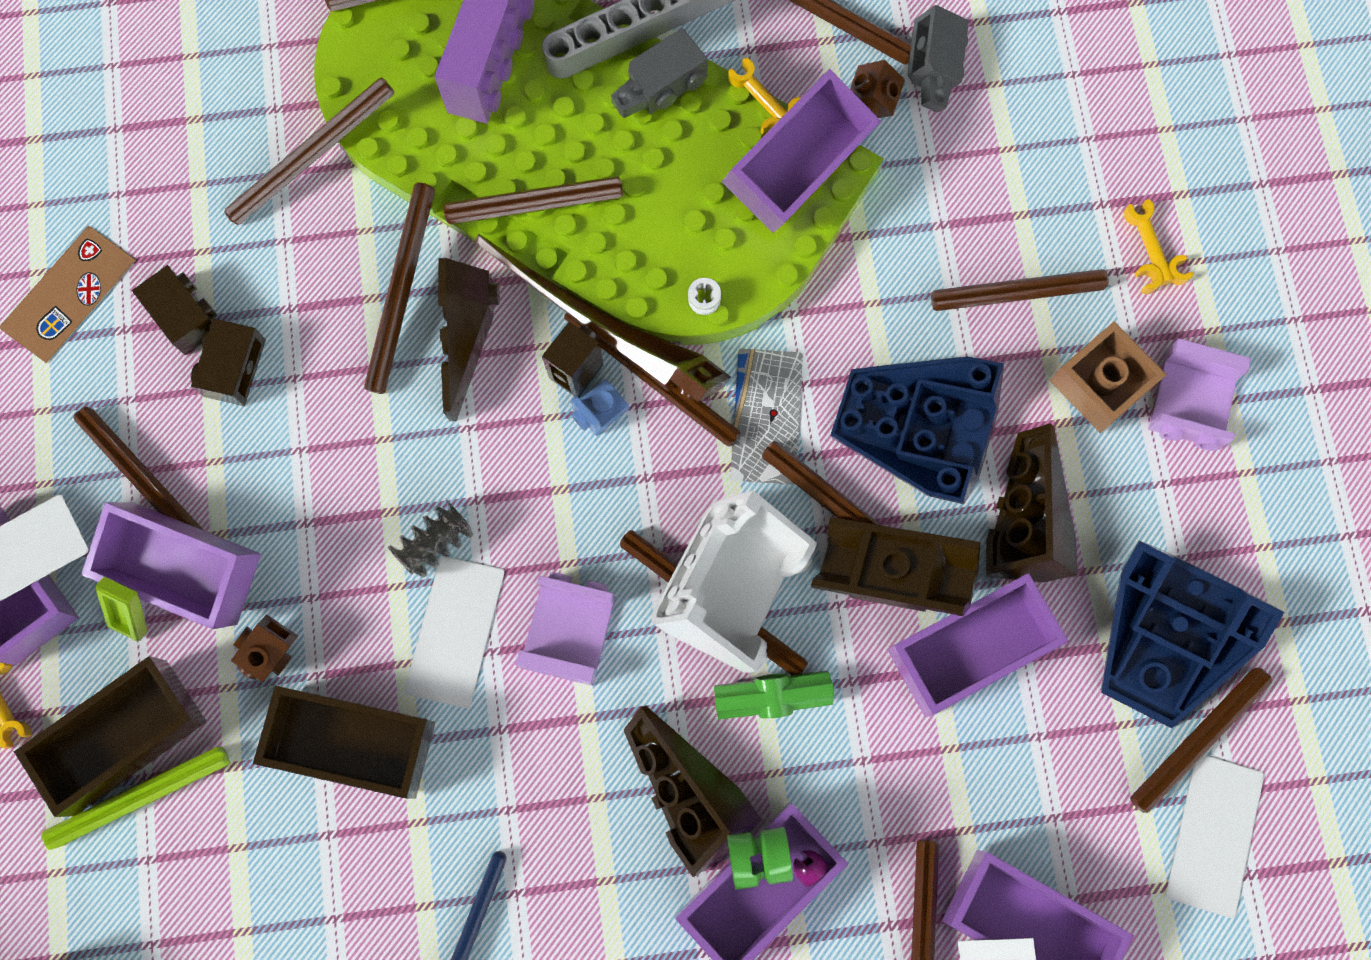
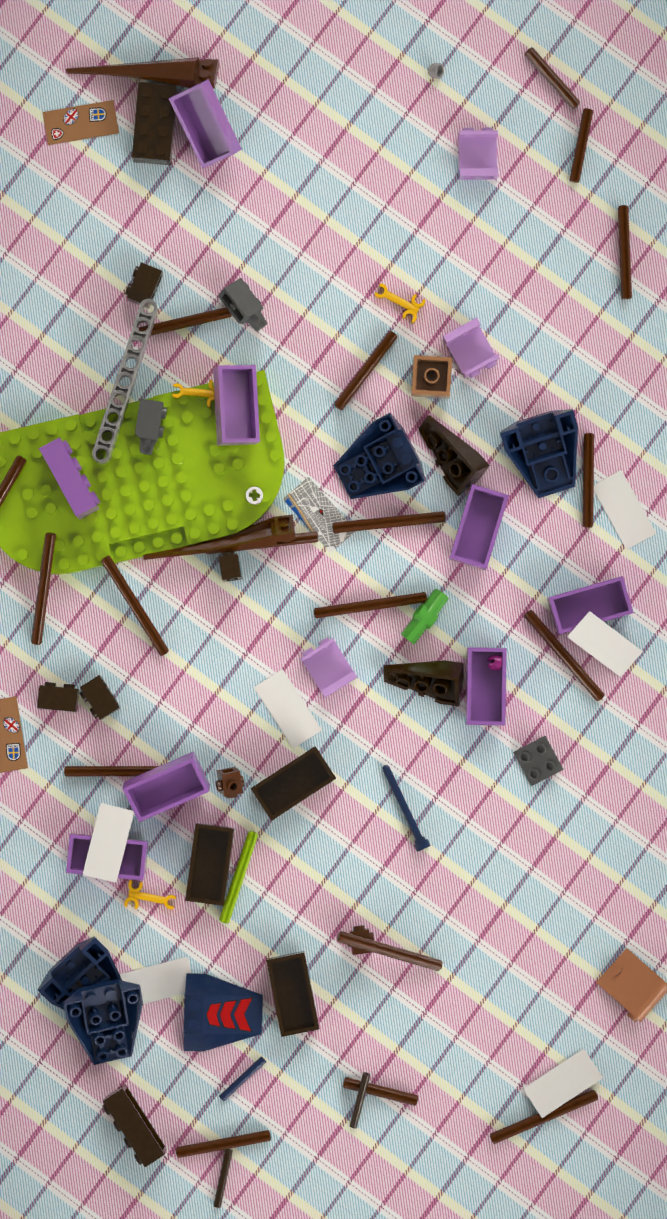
camera: 50 degrees left, 10 degrees up
lime tile [95,577,148,641] -> none
clear smoke piece [388,498,474,578] -> none
dark brown wedge [438,258,500,421] -> none
reddish brown axle [444,176,623,224] -> none
medium blue bracket [570,379,630,436] -> none
white windscreen [651,490,817,673] -> none
bright green wheel [727,827,793,890] -> none
dark brown piece [811,517,981,617] -> none
reddish brown brick [850,60,905,118] -> none

